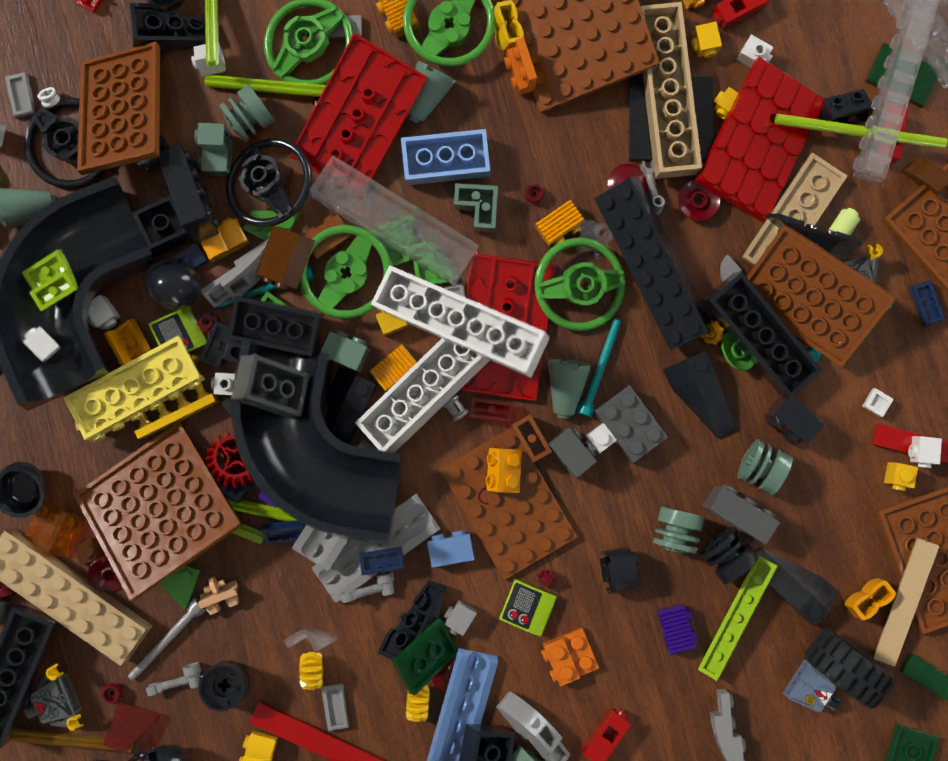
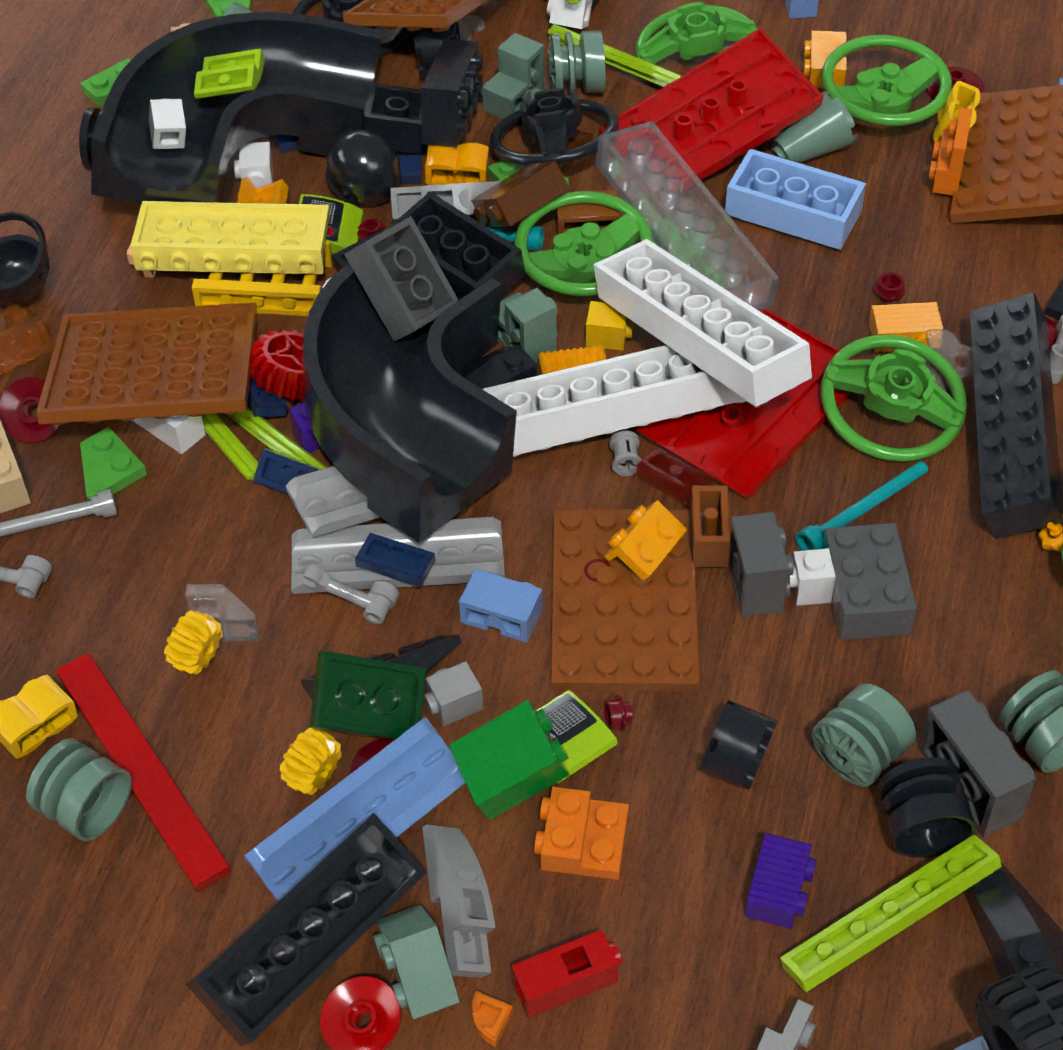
camera: 30 degrees right, 35 degrees down
light nougat hips [198,576,239,615] -> none
black wheel [198,660,250,712] -> none
light grey tile [321,683,350,731] -> none
sand green brick [454,183,498,233] -> none
sand green cone [548,359,591,419] -> none
black wedge [663,351,737,438] -> none
none -> green brick [449,700,570,820]

